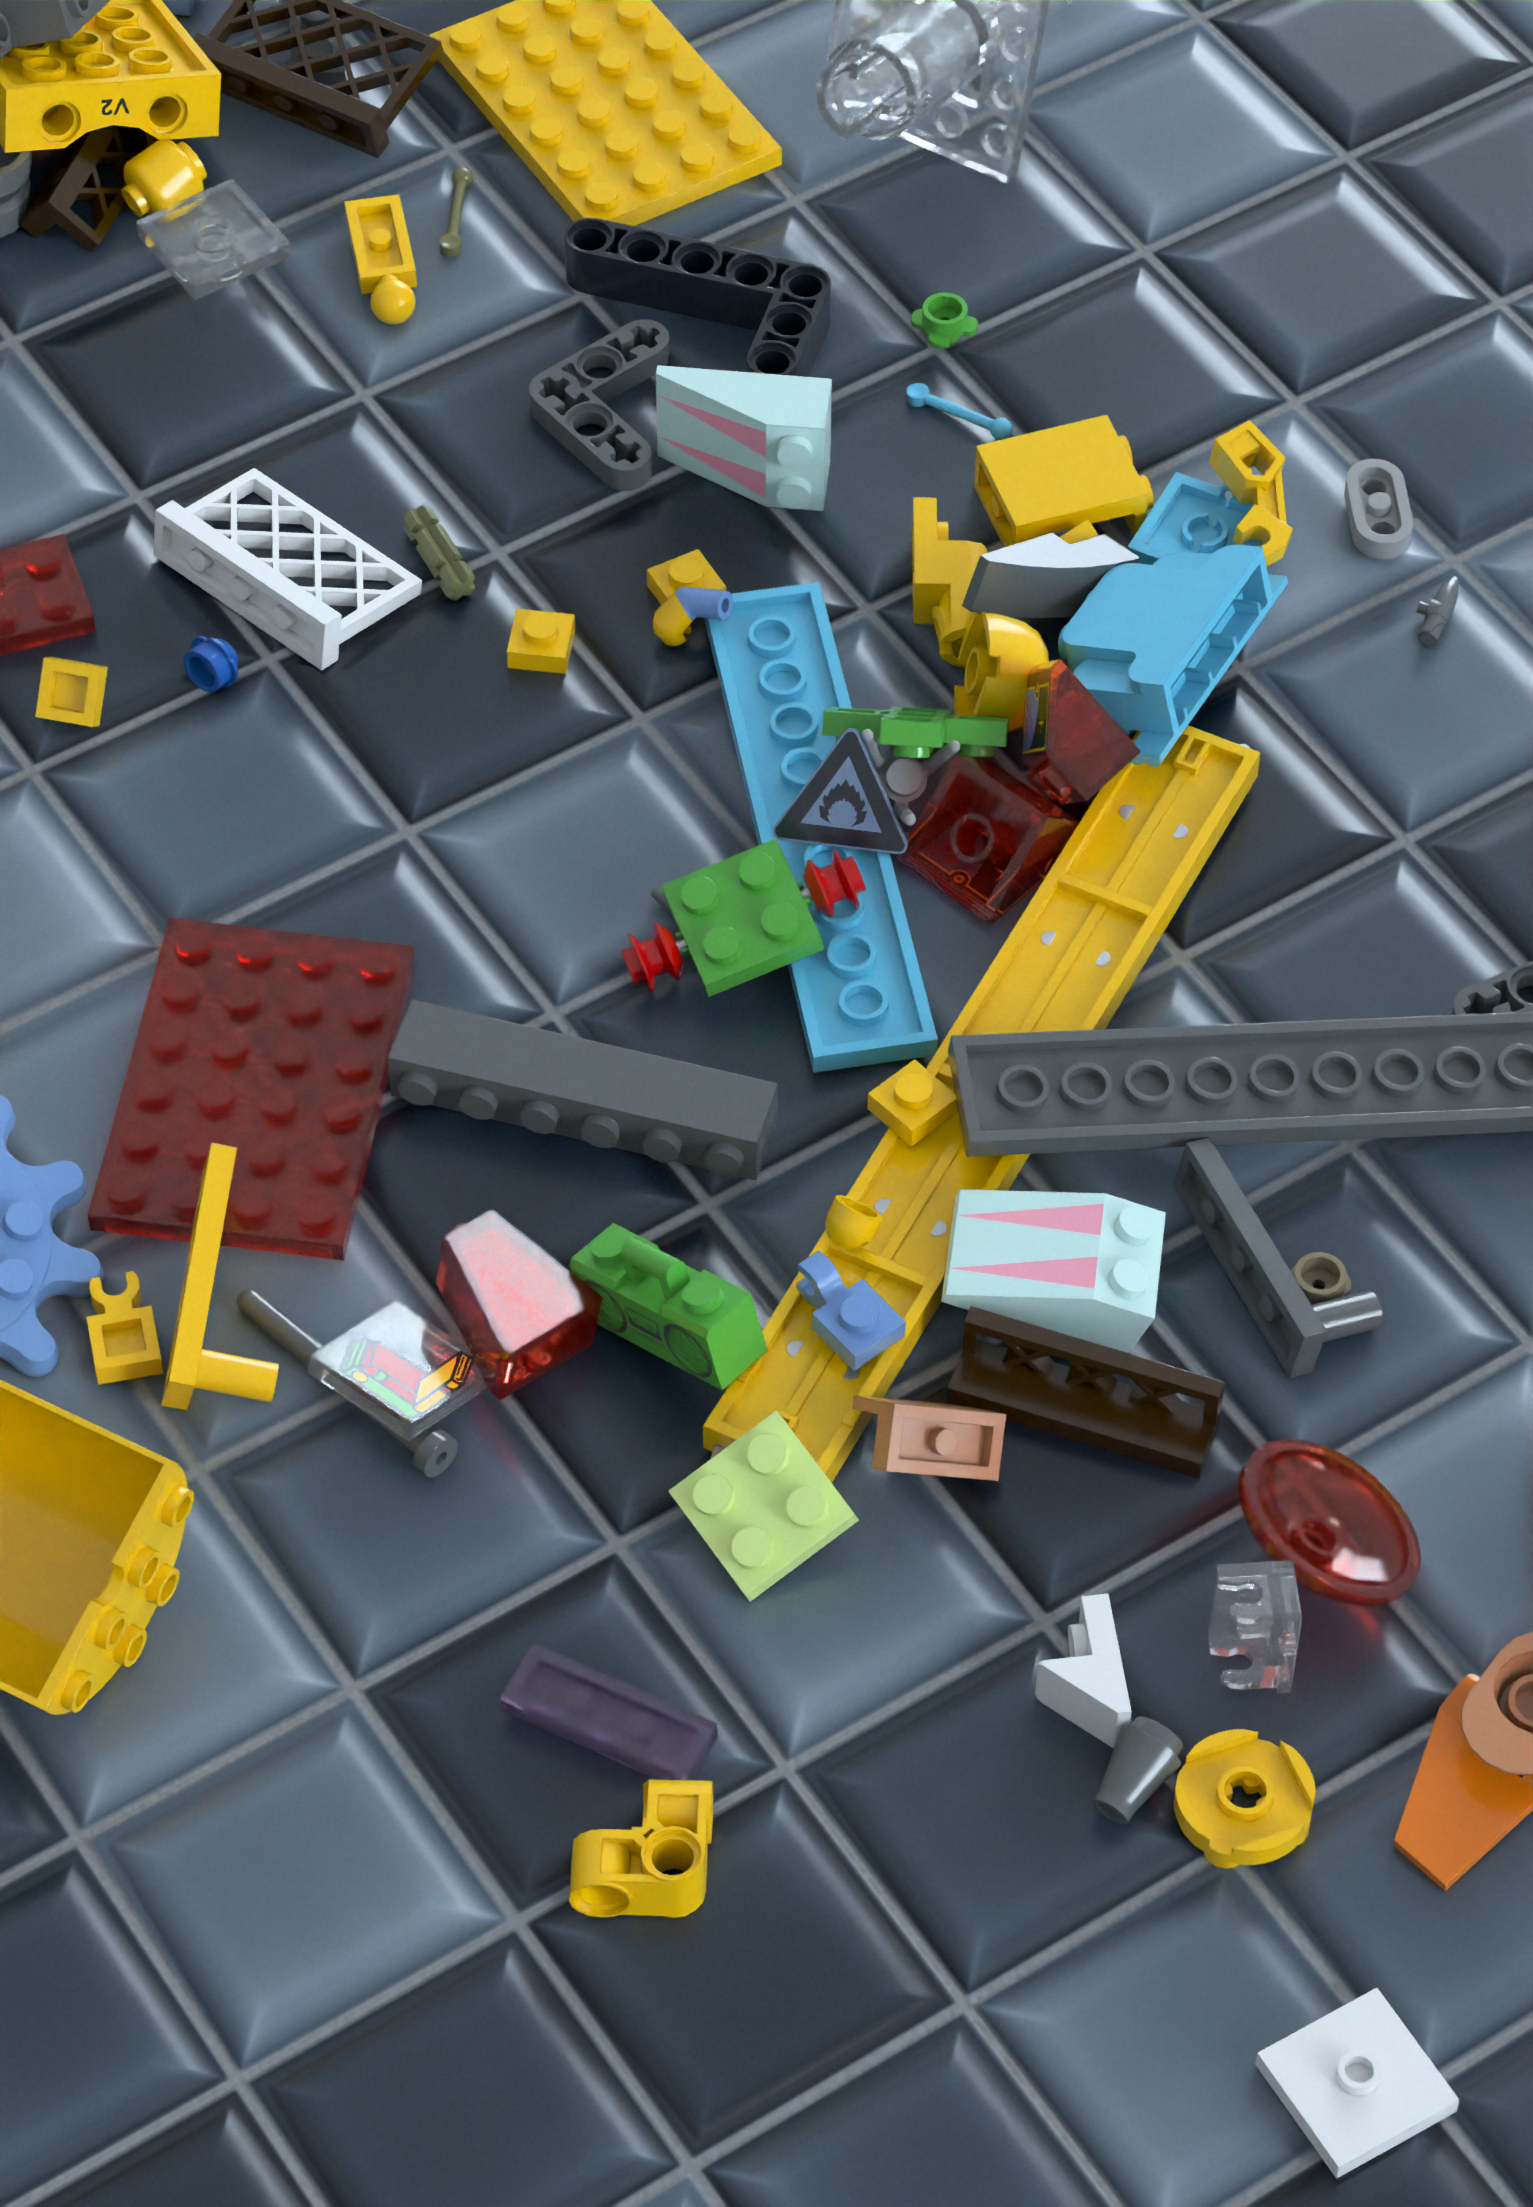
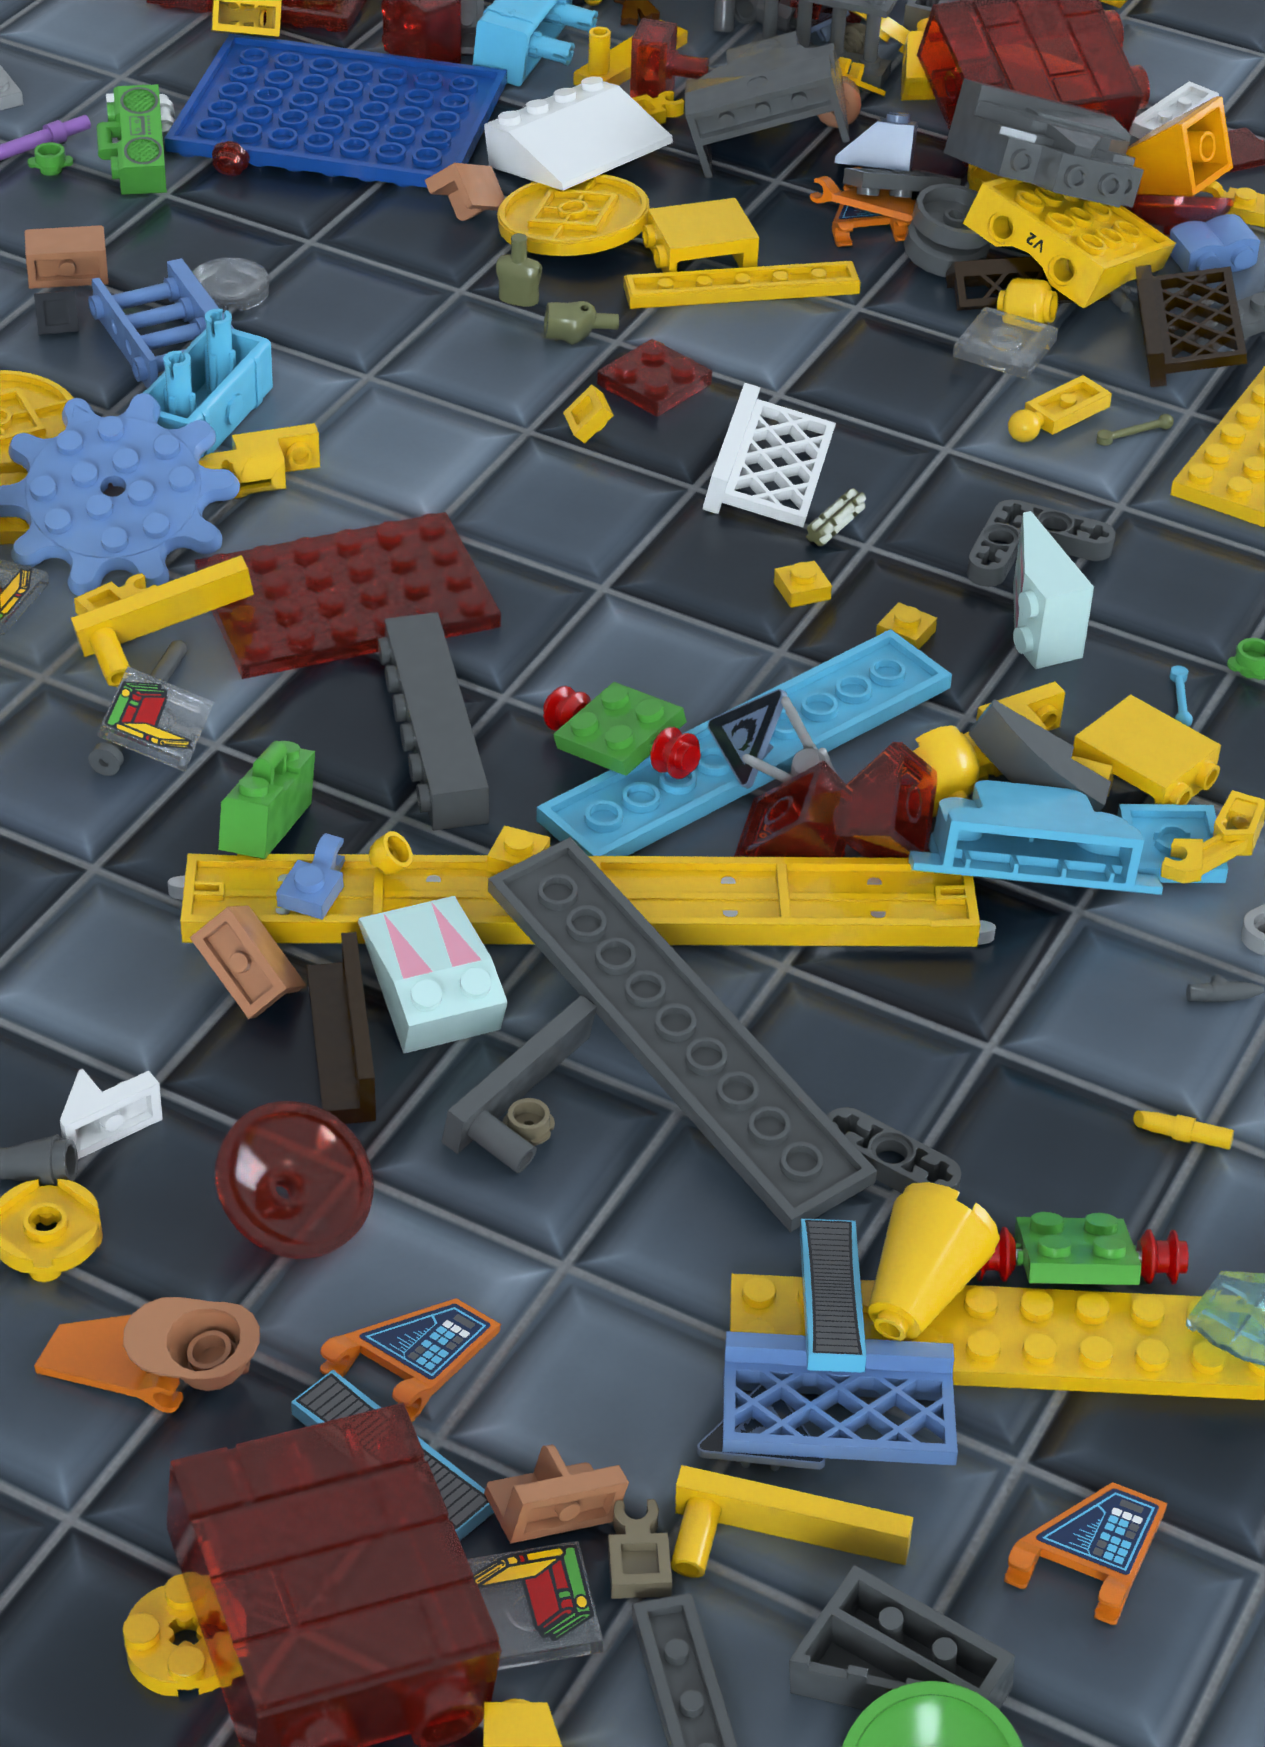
camera: 60 degrees right, 10 degrees down
blue plate [183,636,238,692] -> none
slope [436,1209,603,1401] -> none
black beam [564,218,831,377] -> none
arm [653,586,733,646] -> none
yellowish green plate [669,1410,859,1602] -> none
bright green plate [822,706,1009,758] -> none
clear hinge [1207,1560,1302,1693] -> none

